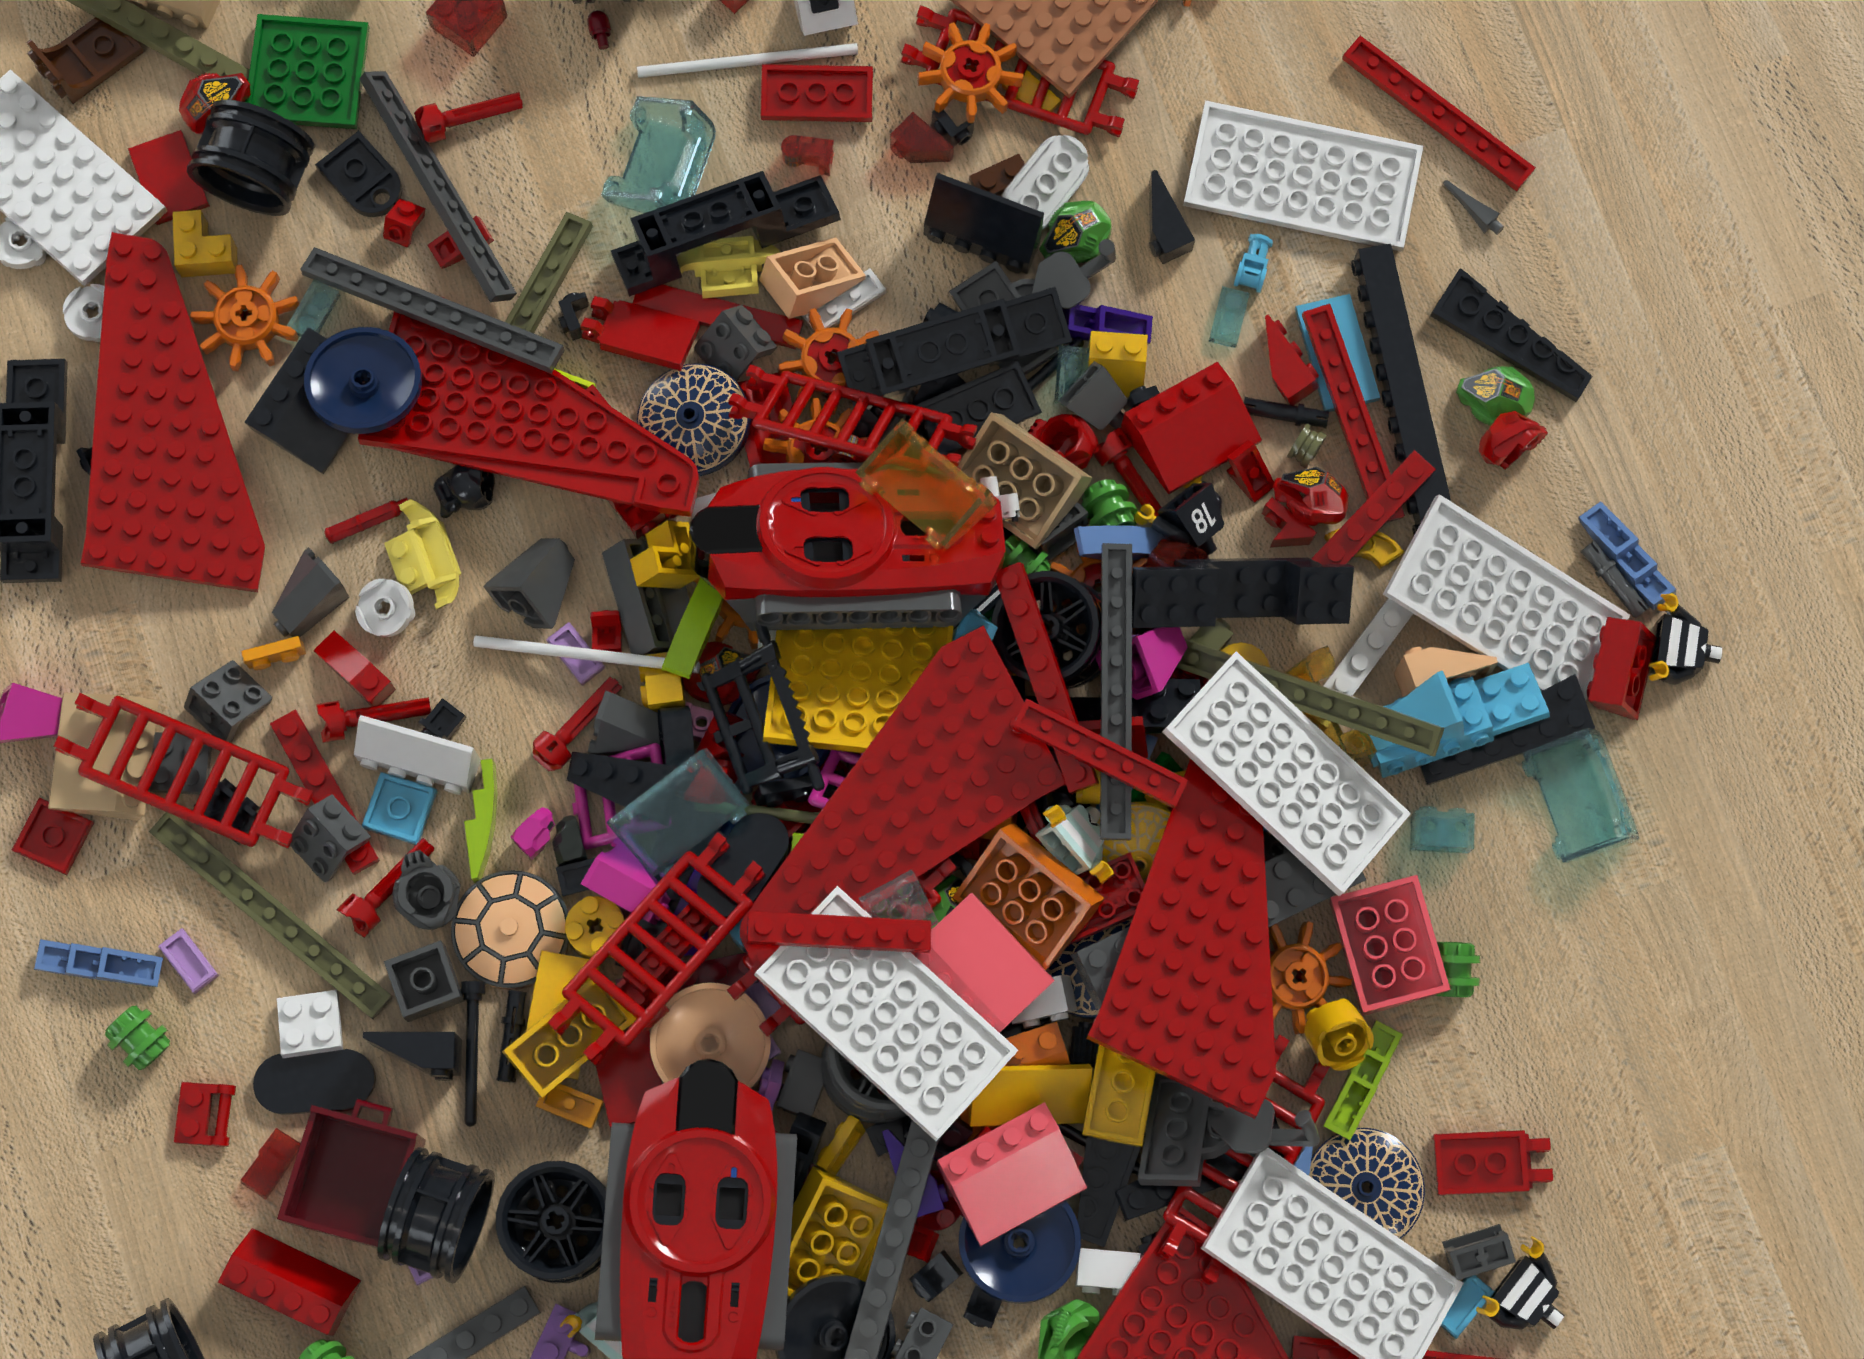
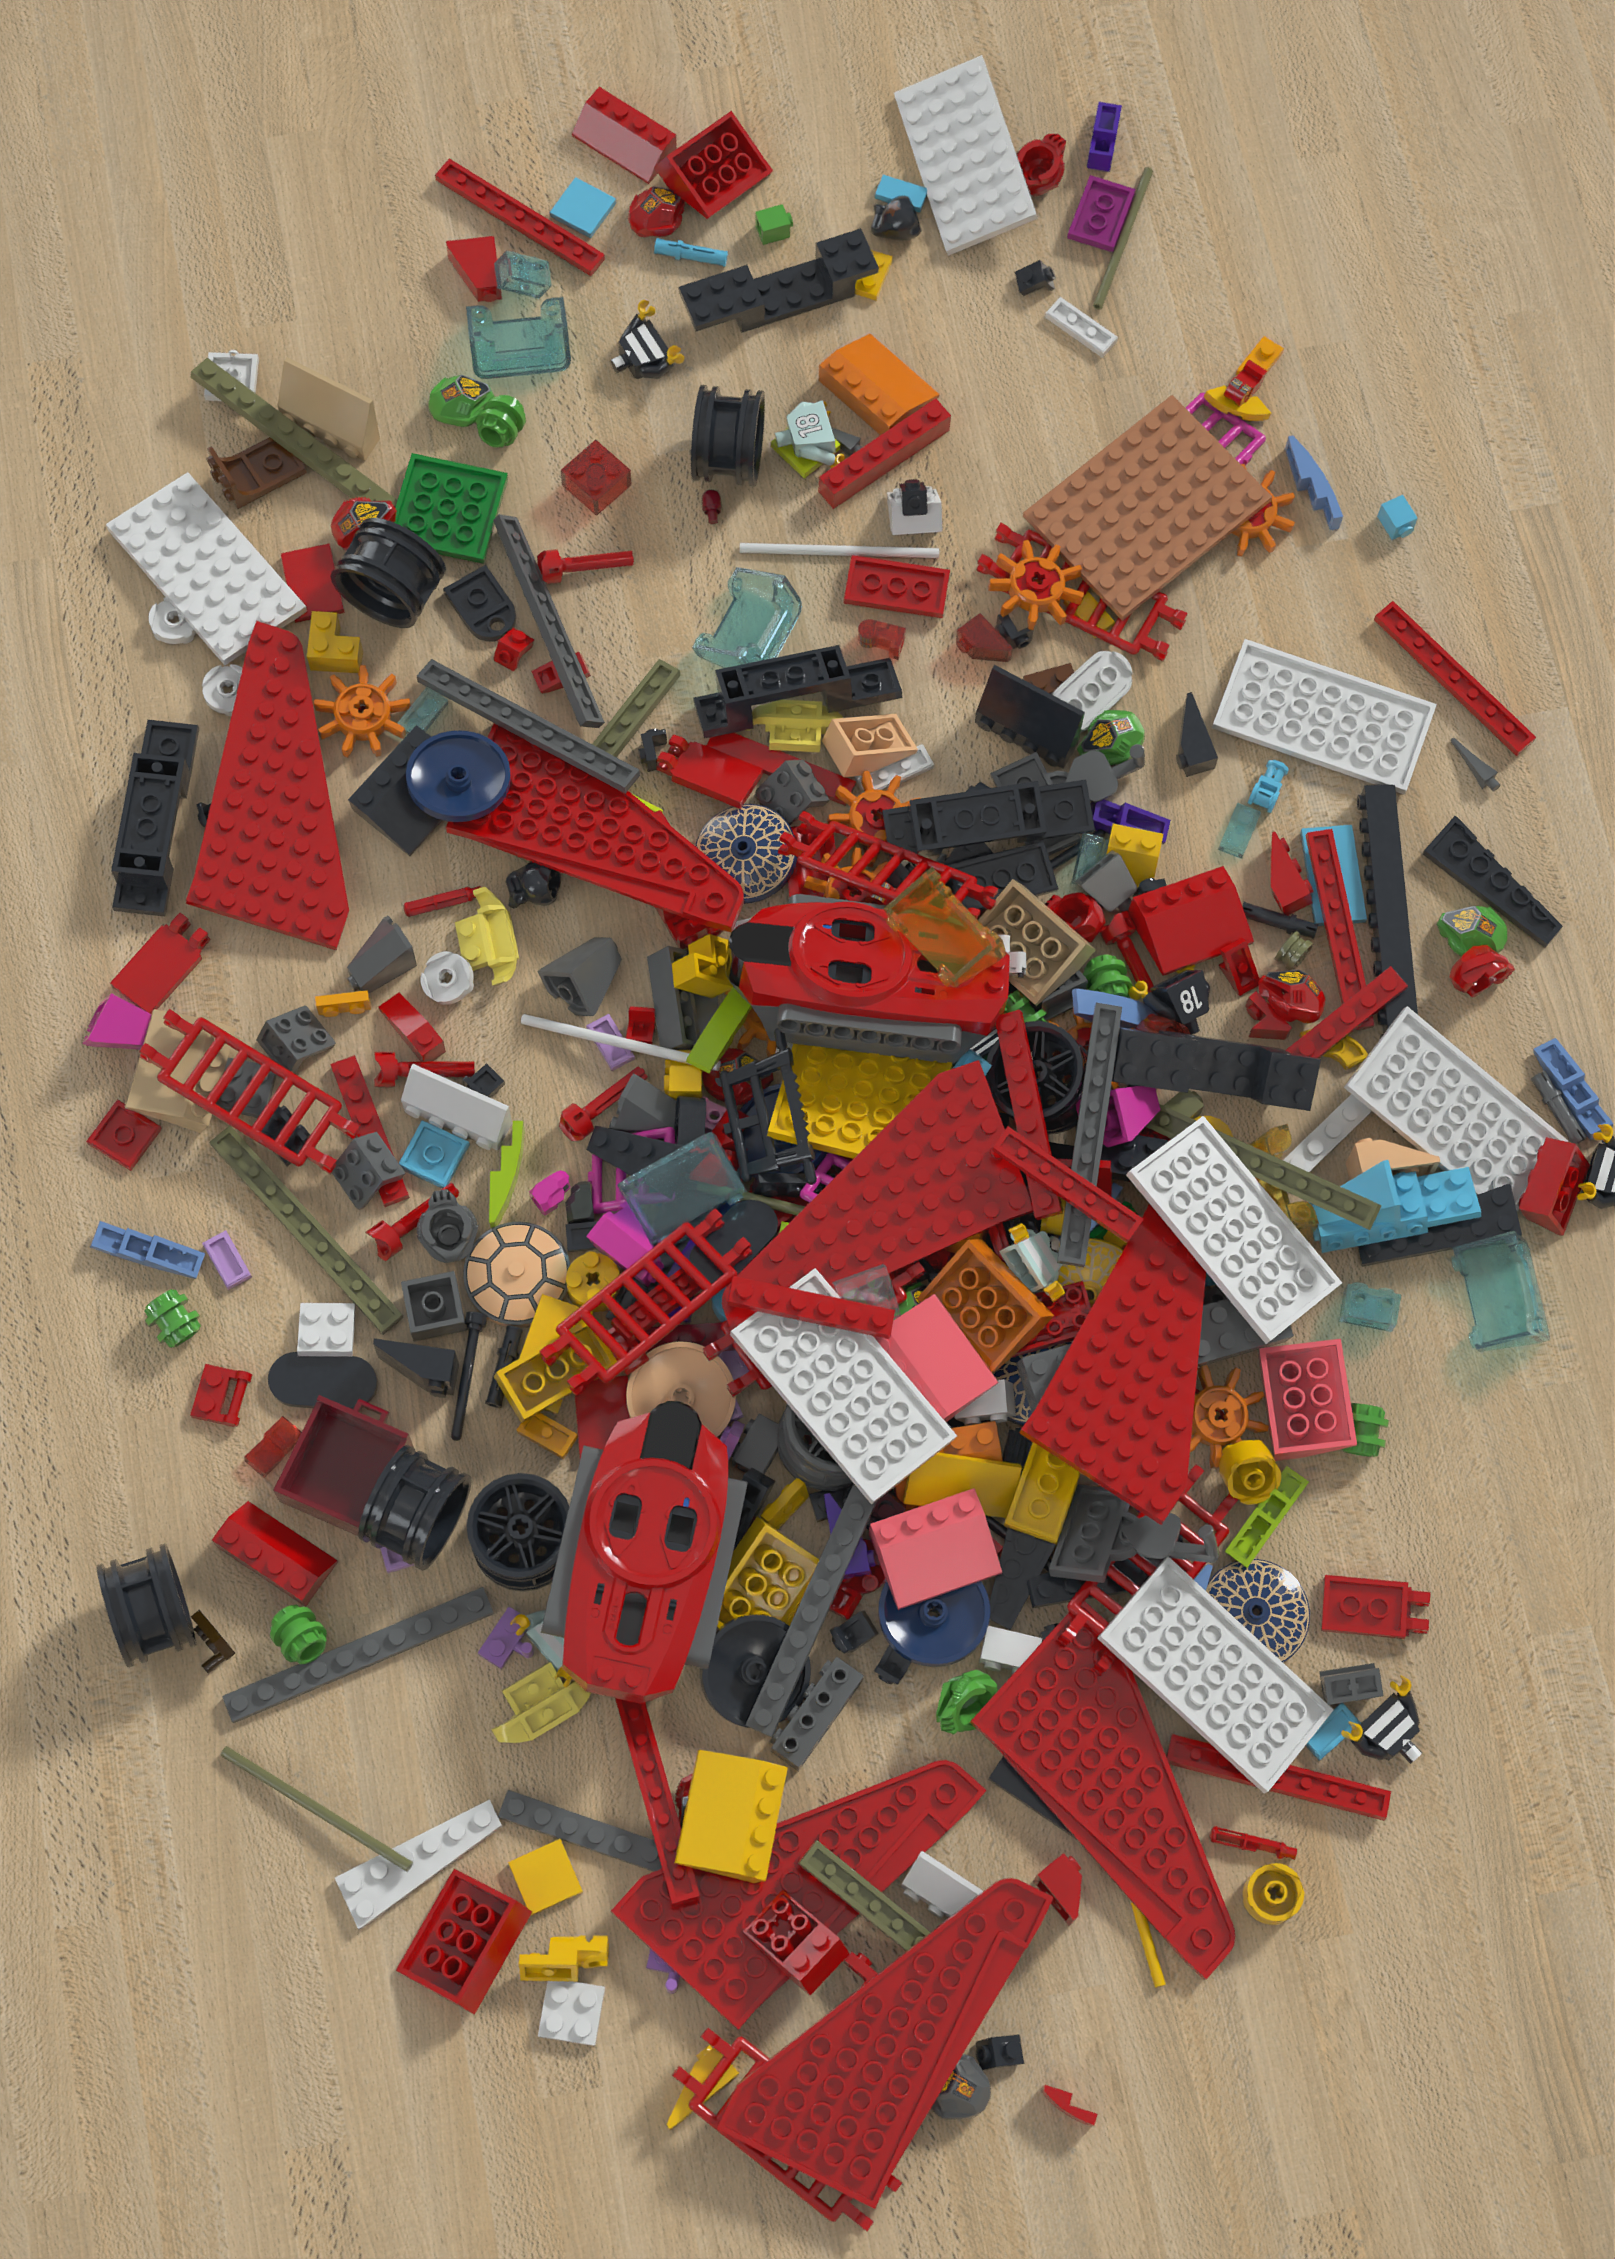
camera: 10 degrees right, 5 degrees down
none -> red tile [110,912,211,1014]

